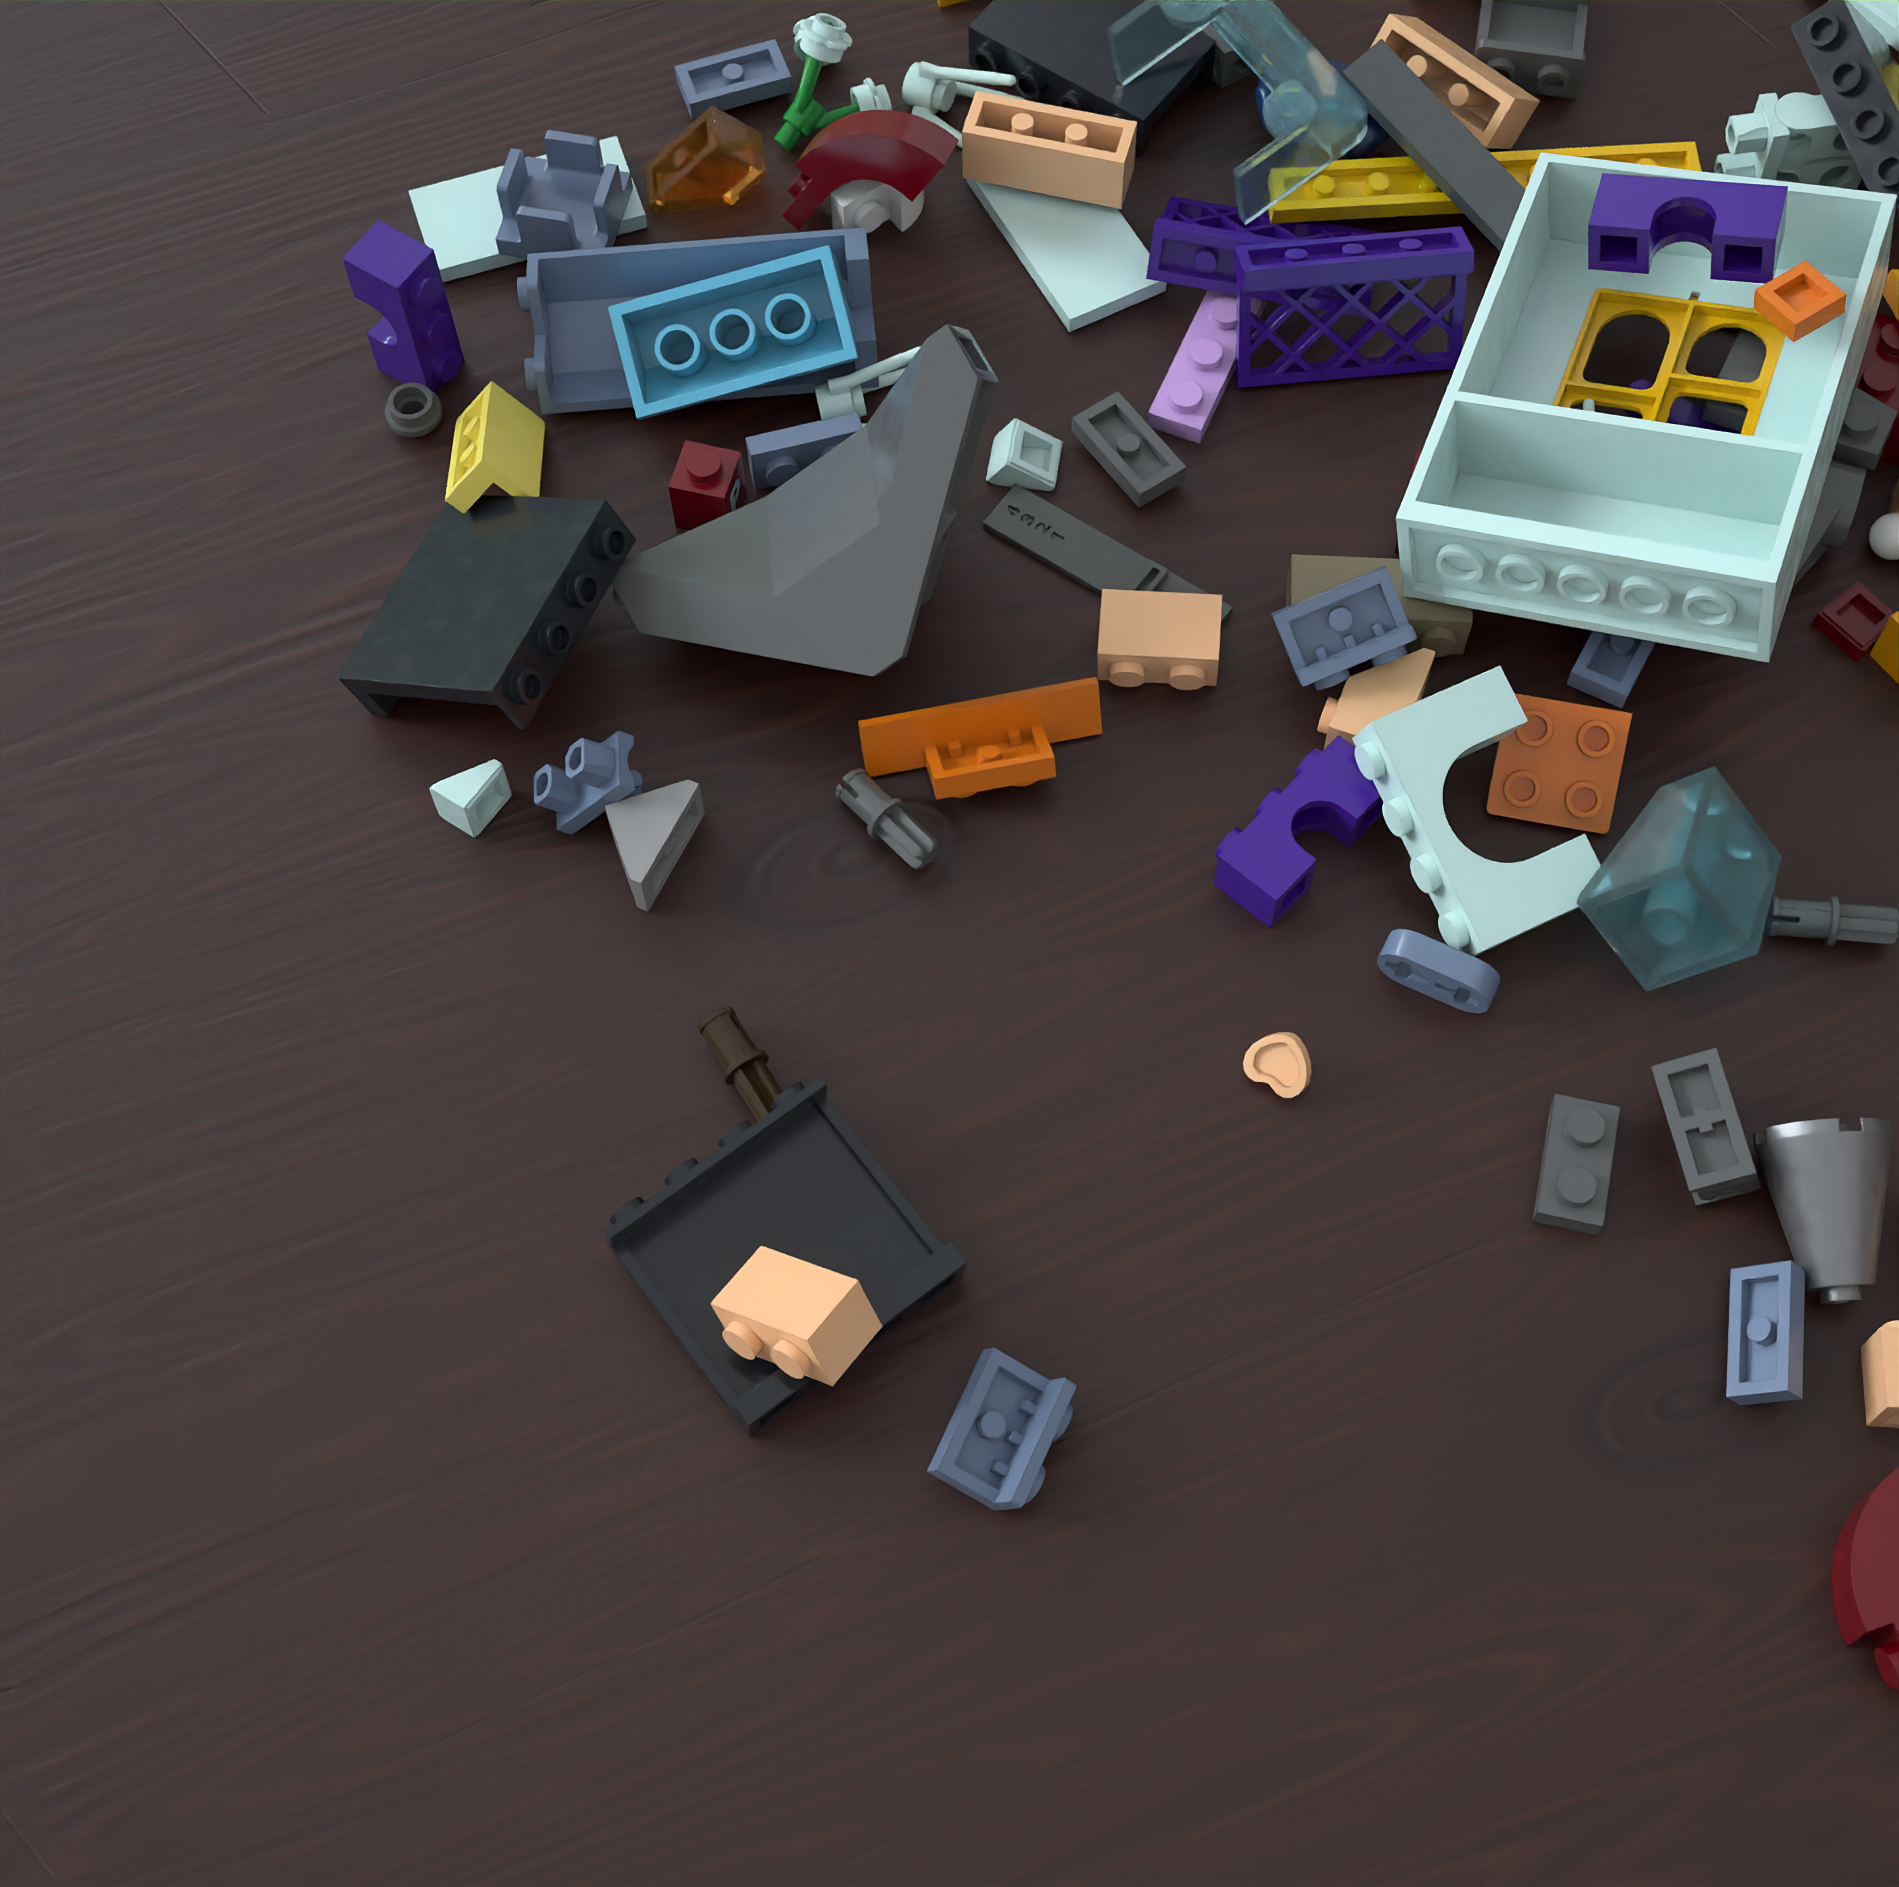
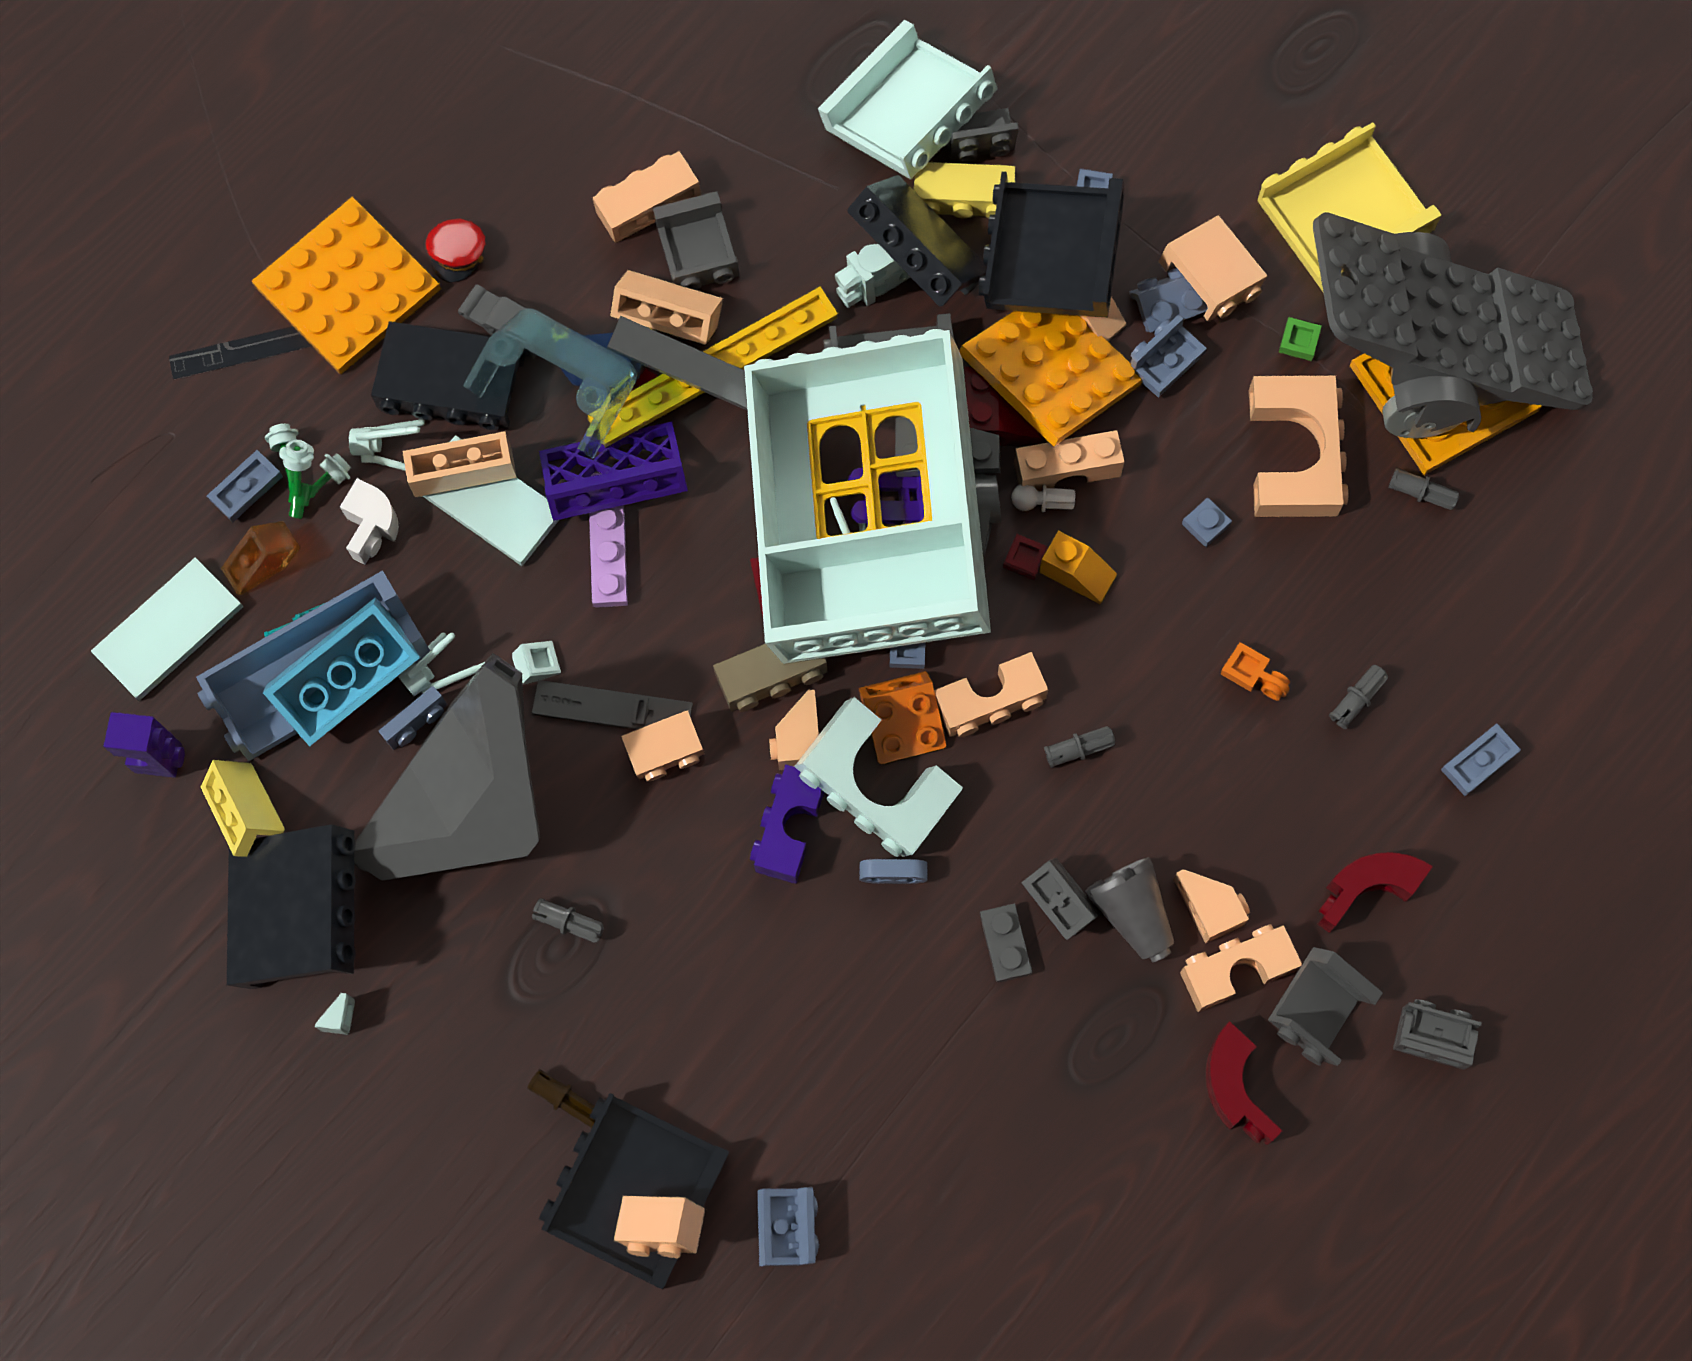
camera: 25 degrees left, 10 degrees up
dark grey plate [385,382,443,438] -> none
sand blue panel [495,130,633,259] -> none
sand blue hips [534,731,643,835] -> none
light grey slope [605,779,705,912] -> none
dark red brick [668,440,747,530] -> none
dark red arch [782,109,959,230] -> none
orange bracket [858,677,1102,800] -> none
dark grey plate [1071,391,1186,508] -> none
dark purple fence [1234,226,1475,388] -> none
light nougat piece [1243,1032,1311,1098] -> none
sand blue bracket [1271,566,1417,690] -> none
clear light blue slope [1576,766,1782,992] -> none
dark purple arch [1588,173,1788,284] -> none
sand blue plate [1726,1260,1805,1405] -> none
orange plate [1754,260,1847,342] -> none
none -> light nougat arch [934,652,1048,737]

